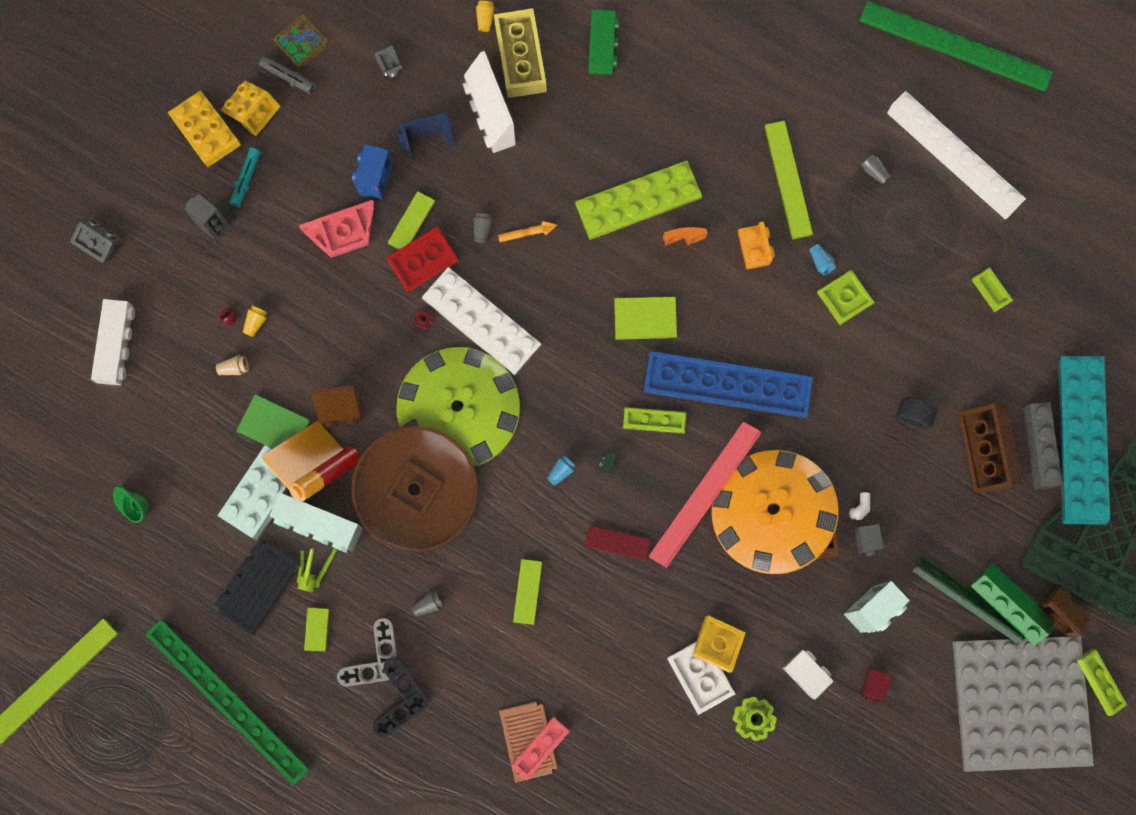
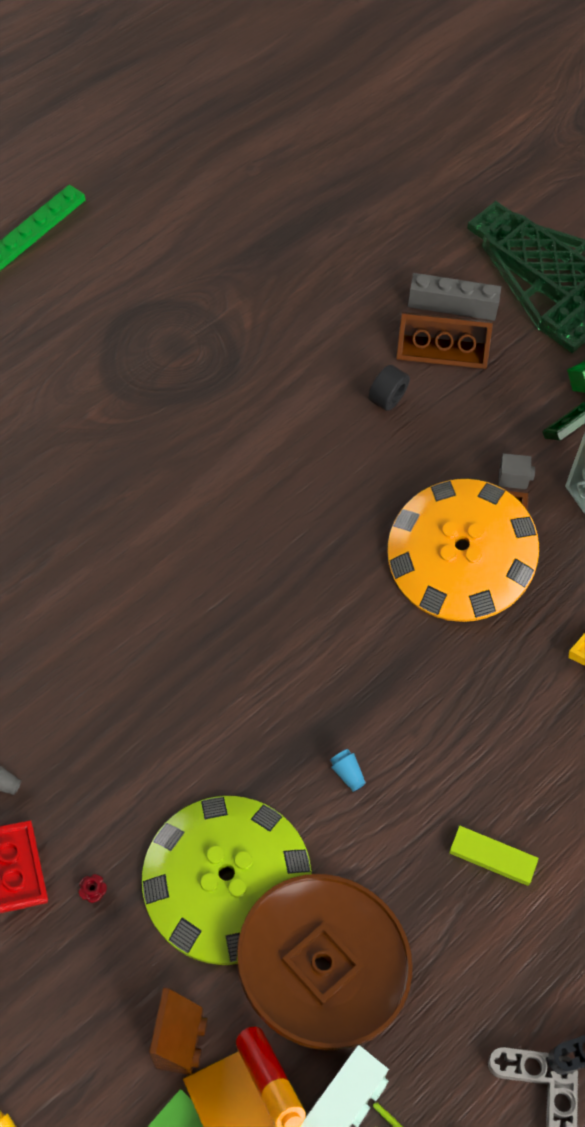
camera: 75 degrees left, 20 degrees down
dark grey cone [411,591,444,617] -> none
white plate [422,267,541,376] -> none
light orange piece [498,221,557,242] -> none
lime plate [575,161,702,240] -> none
dark red tile [585,526,650,561] -> none
clear green plate [599,452,616,476] -> none
lime tile [614,297,677,340] -> none
lime tile [623,407,686,434] -> none
blue plate [643,351,813,418] -> none
coral tile [649,422,761,568] -> none
orange slope [663,227,708,245] -> none
light orange bracket [738,221,775,269] -> none
lime tile [764,121,813,239] -> none
dark azure cone [809,244,836,275] -> none
lime tile [817,269,875,325] -> none
white arm [849,493,870,520] -> none
dark grey cone [861,154,890,184] -> none
white brick [887,91,1026,220] -> none
lime tile [972,267,1013,312] -> none
teal brick [1058,356,1110,525] -> none

